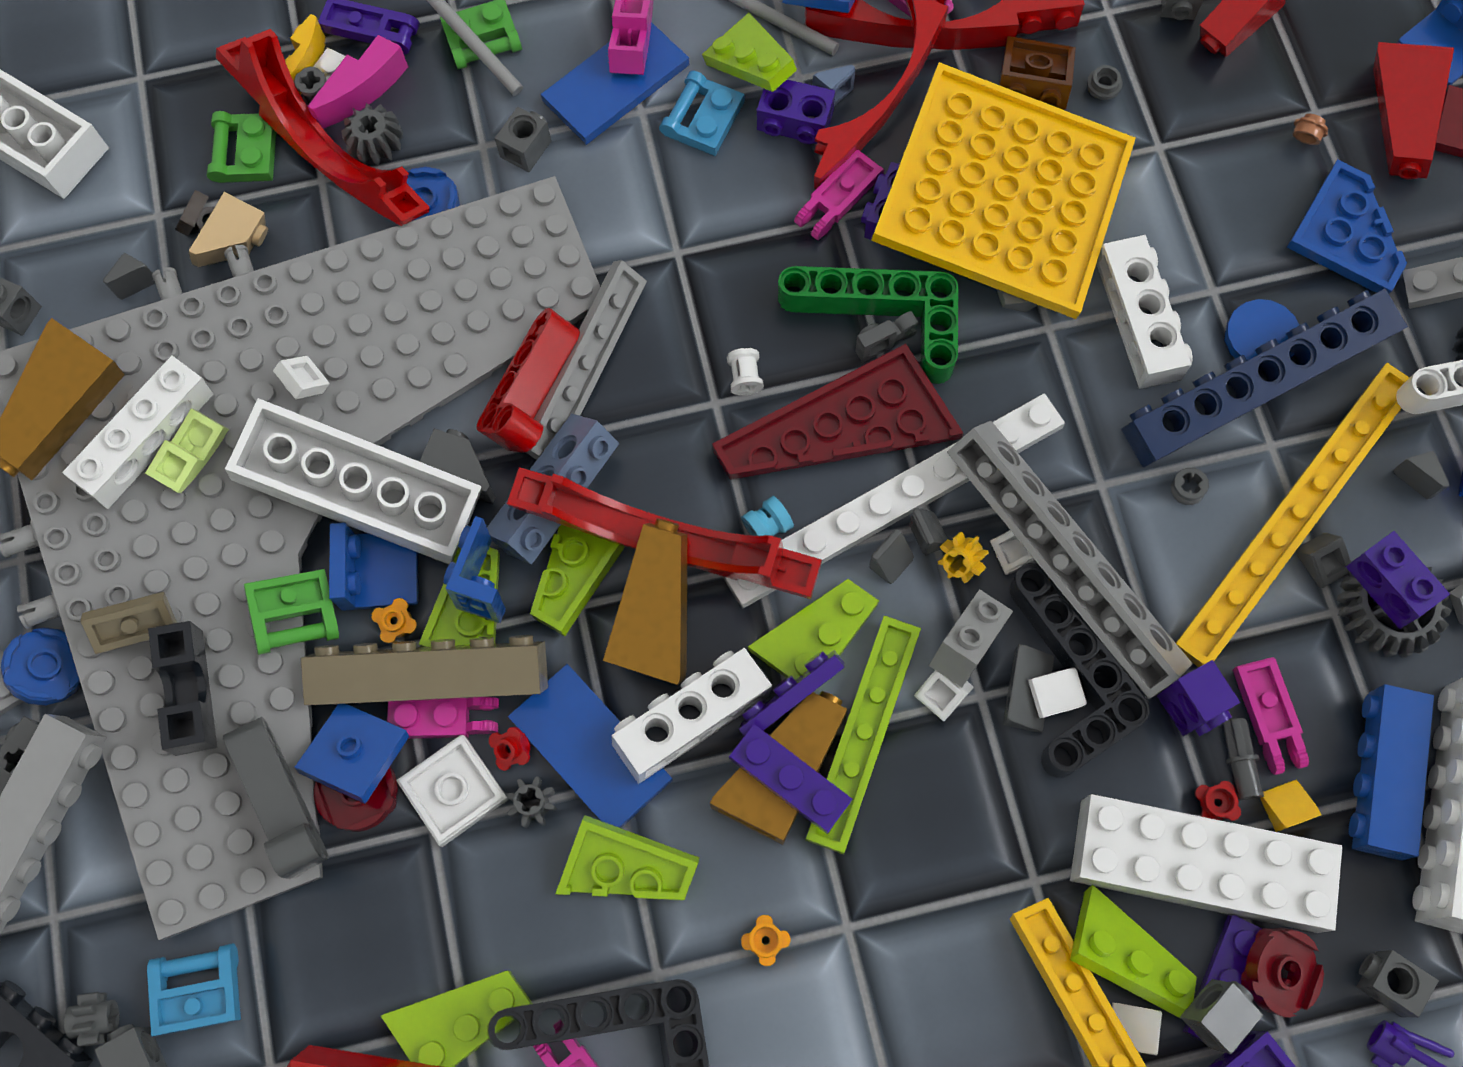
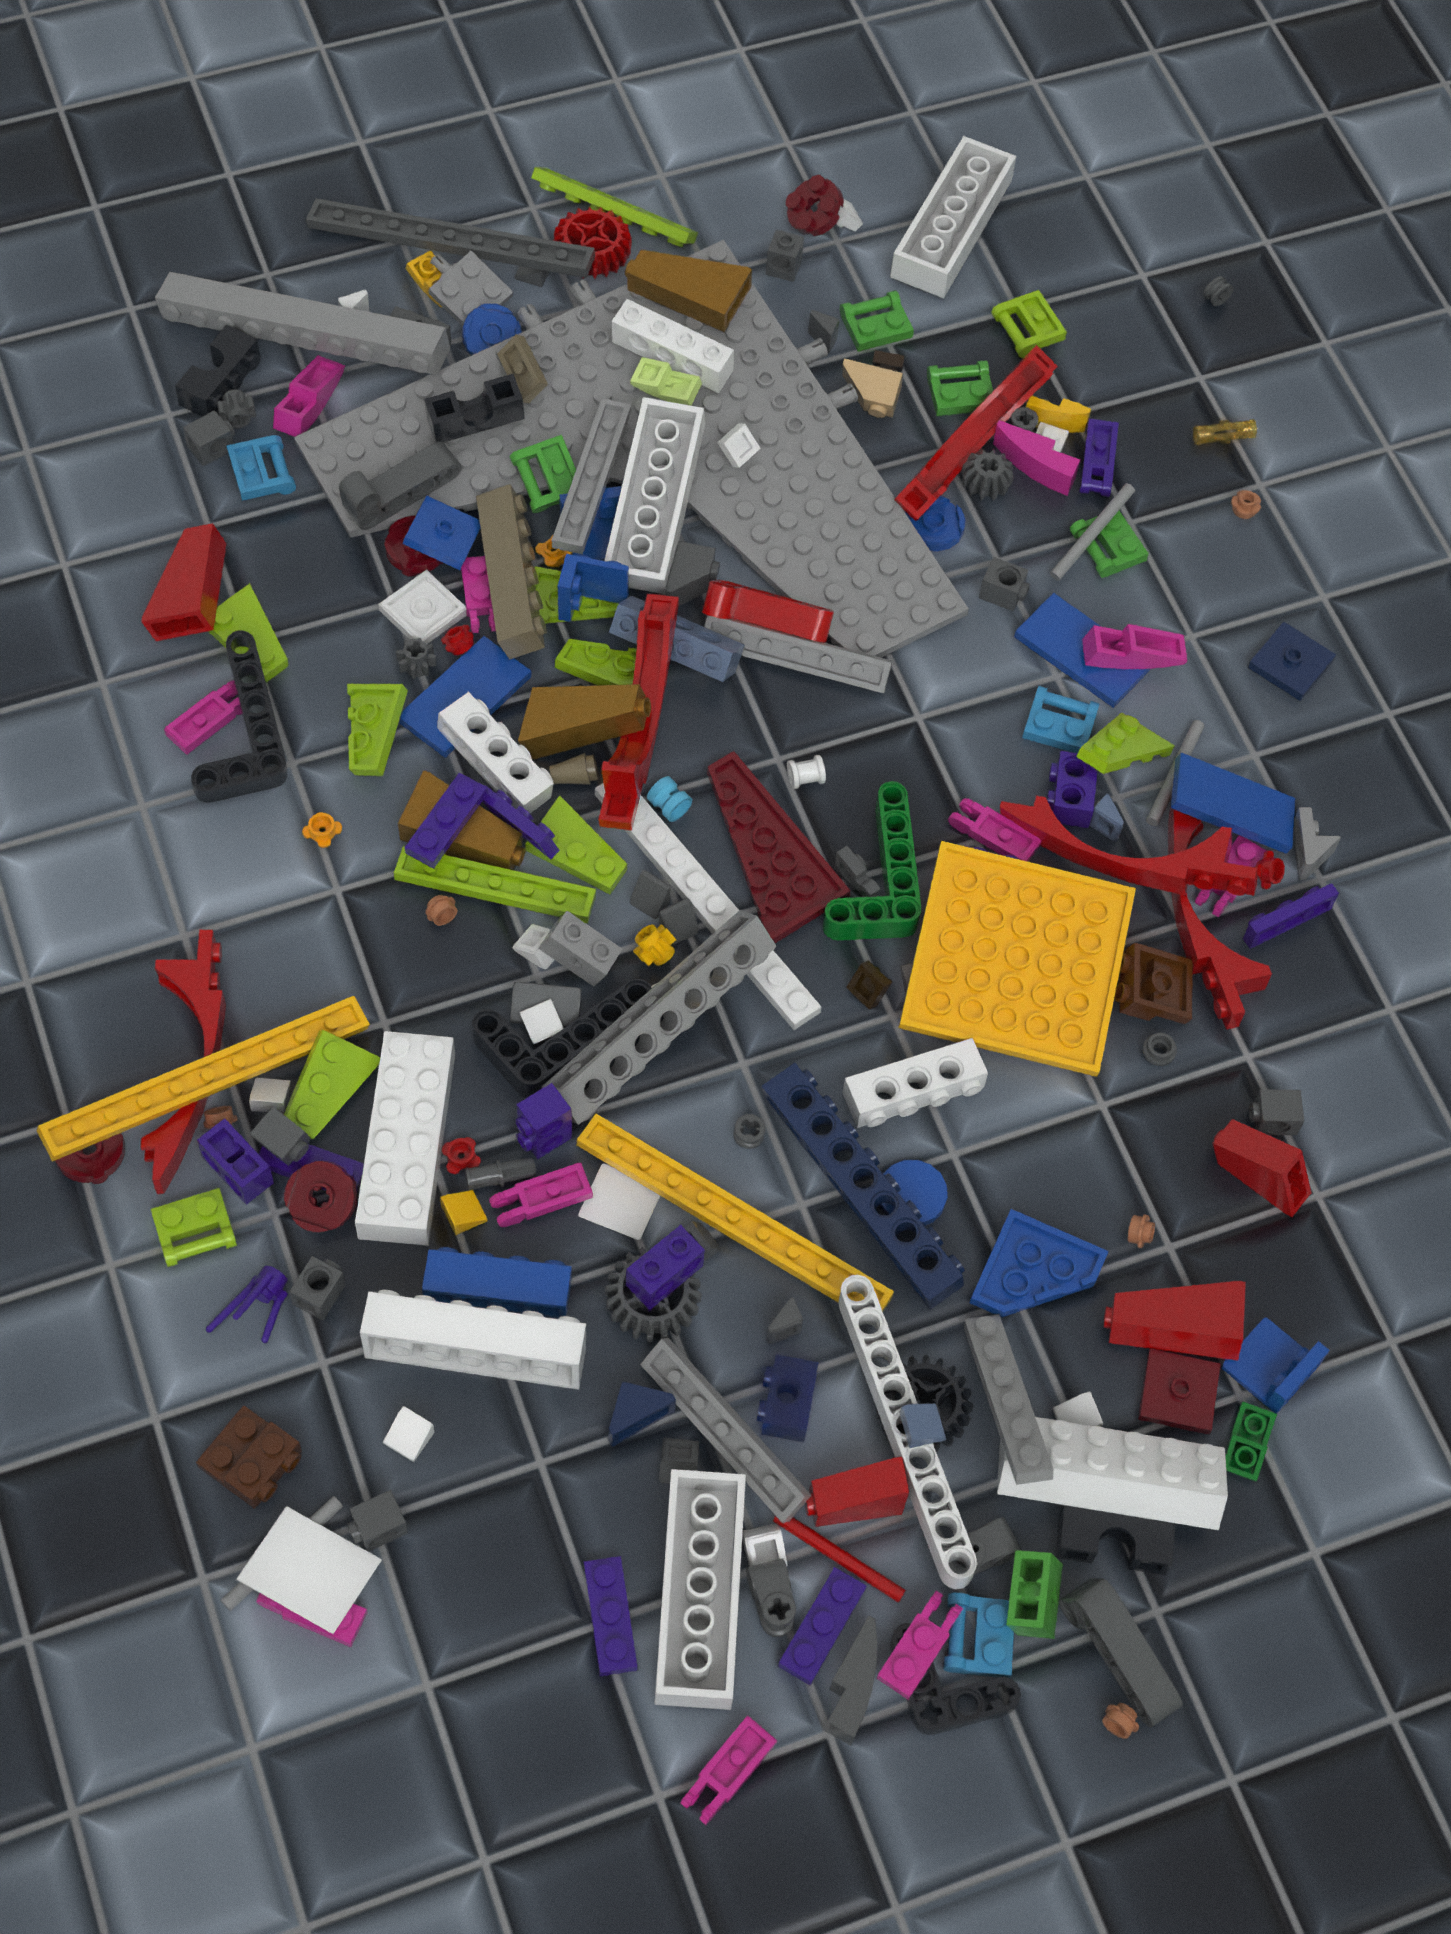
camera: 75 degrees right, 10 degrees down
none -> dark pink slope [273,355,345,437]
none -> nougat plate [425,895,458,926]
none -> dark tan cone [549,753,599,785]
none -> light grey plate [552,398,631,554]
none -> white sticker [578,1163,660,1240]
none -> bright green plate [839,290,914,352]
none -> dark brown tile [846,960,893,1010]
none -> lime plate [991,290,1067,358]

